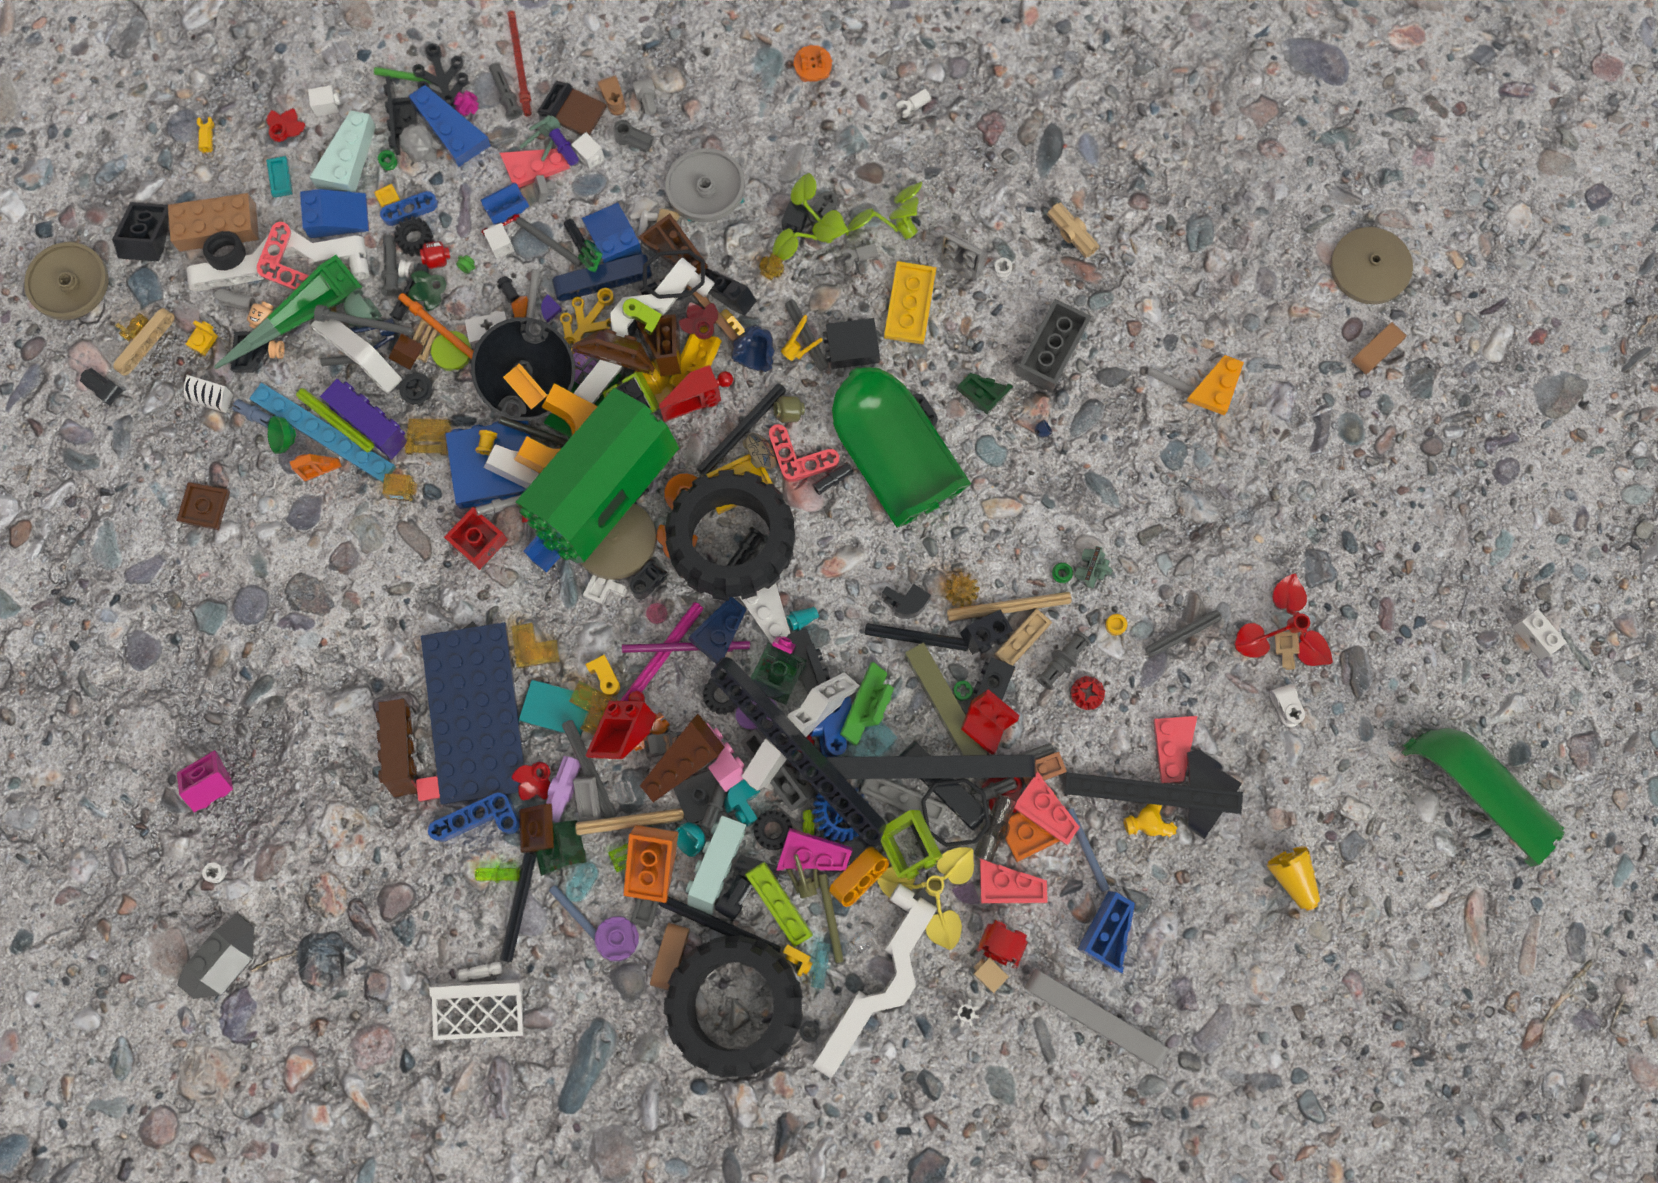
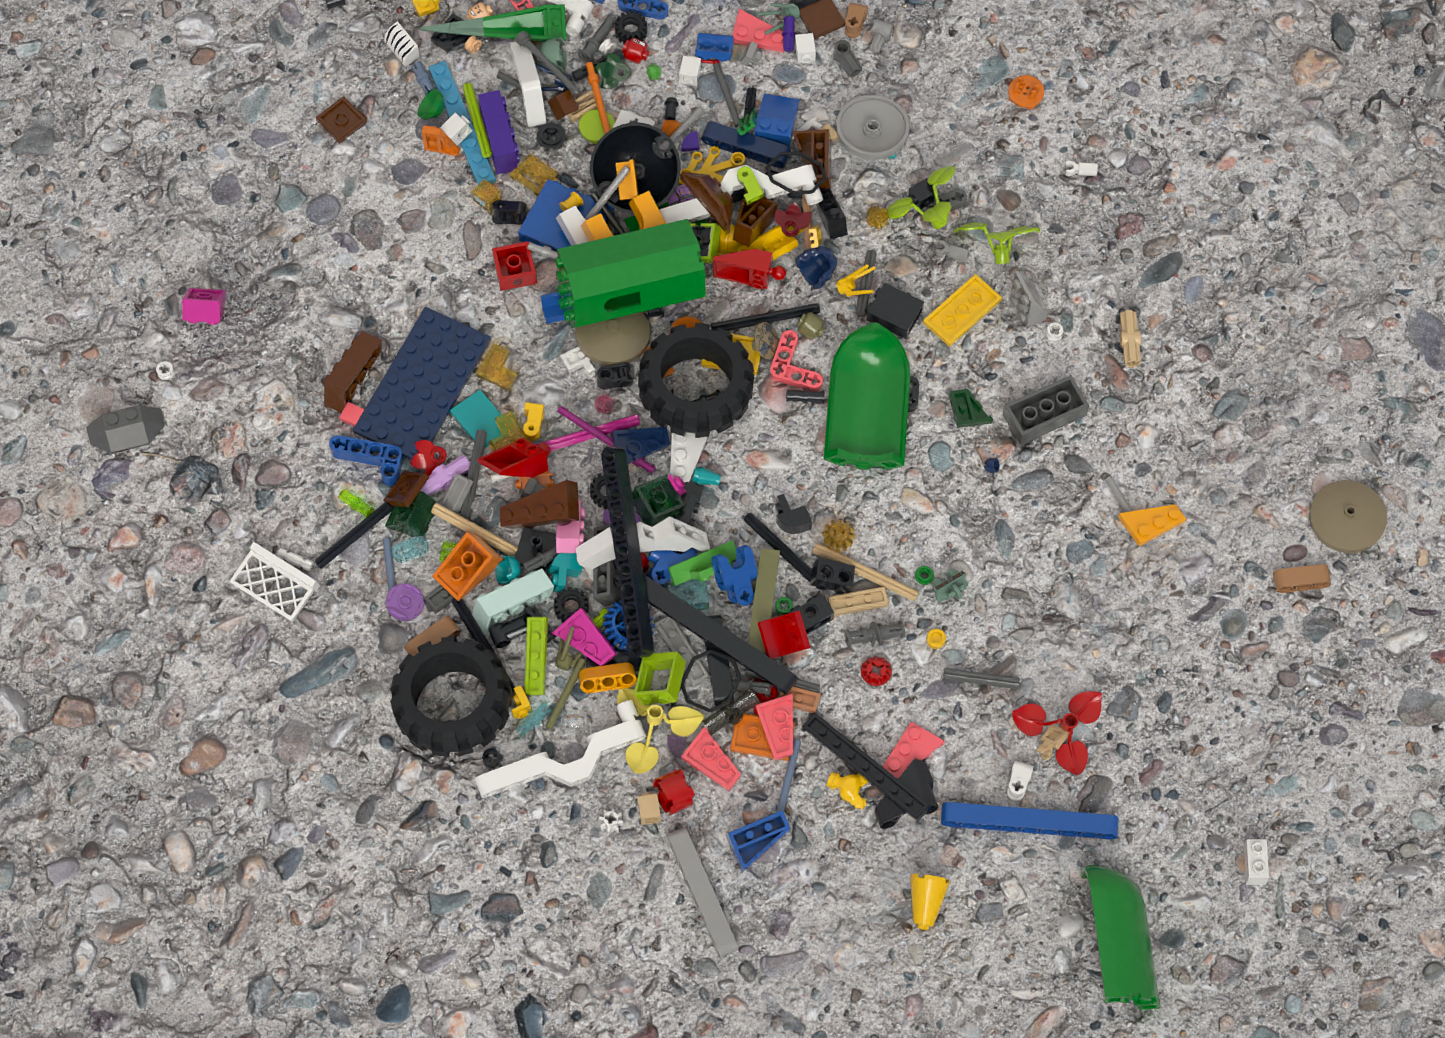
camera: 35 degrees right, 10 degrees down
none -> white brick [440,113,473,146]
none -> black piece [492,200,528,225]
none -> light grey bar [585,166,630,220]
none -> blue piece [711,544,758,606]
none -> blue beam [941,802,1119,839]

